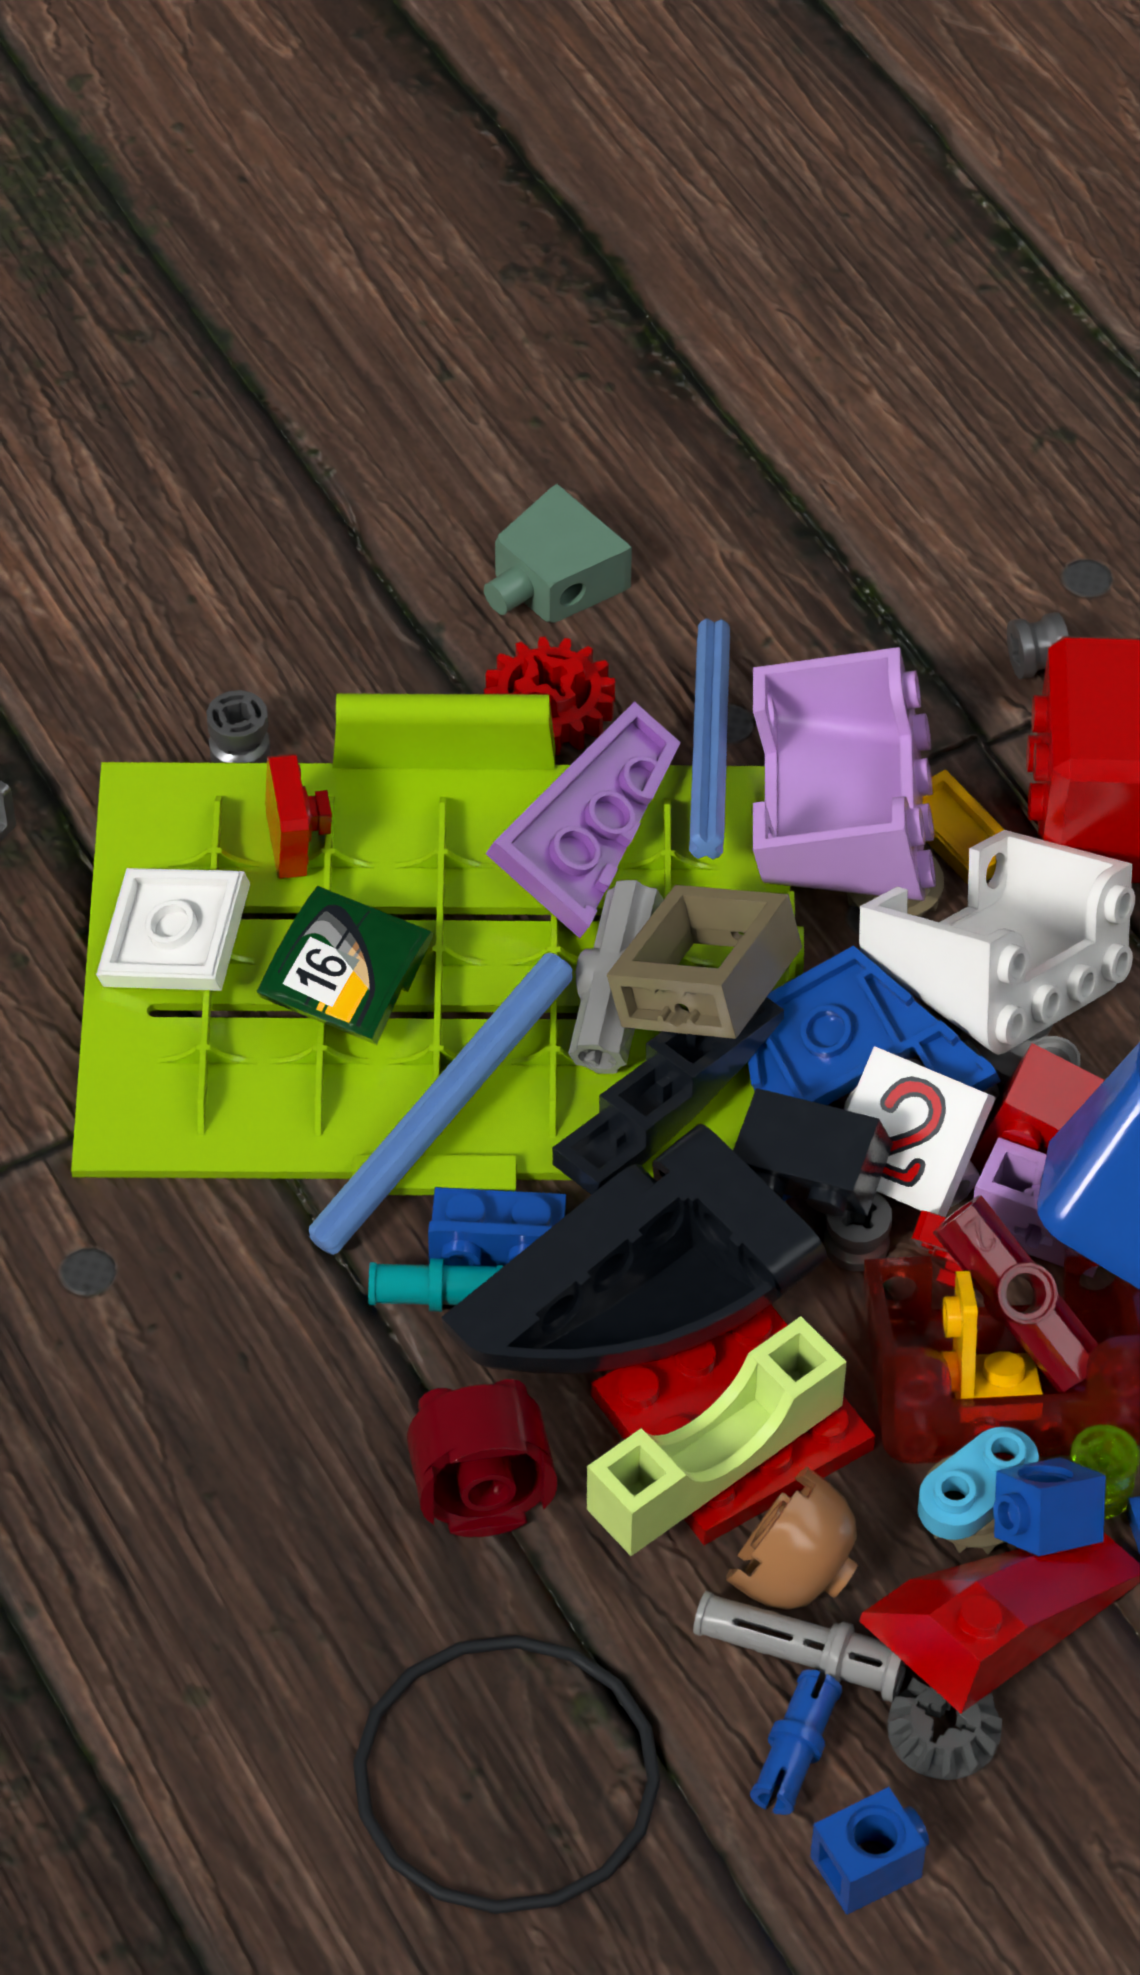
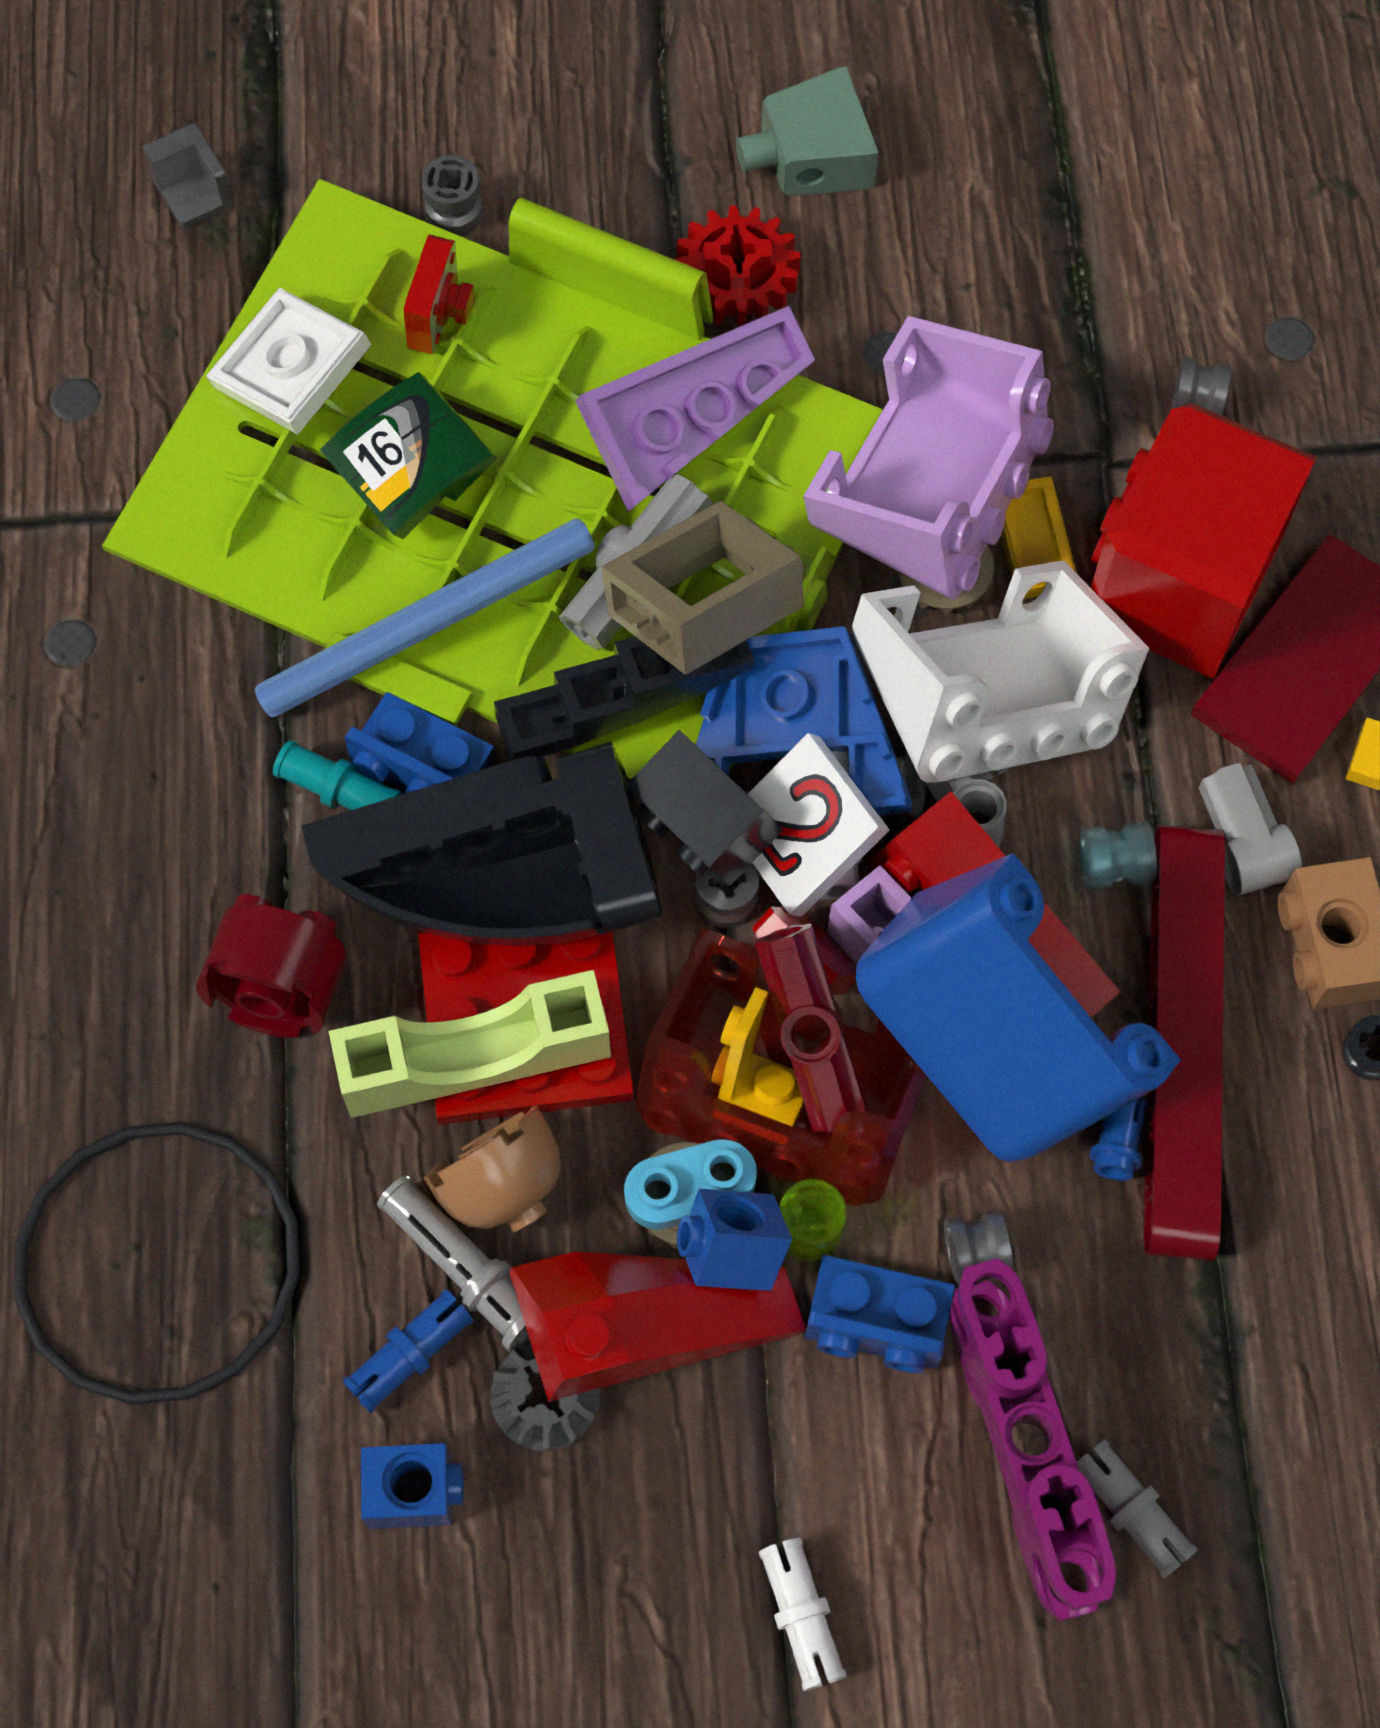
camera: 25 degrees right, 15 degrees up
medium blue axle [689,618,730,860] -> none

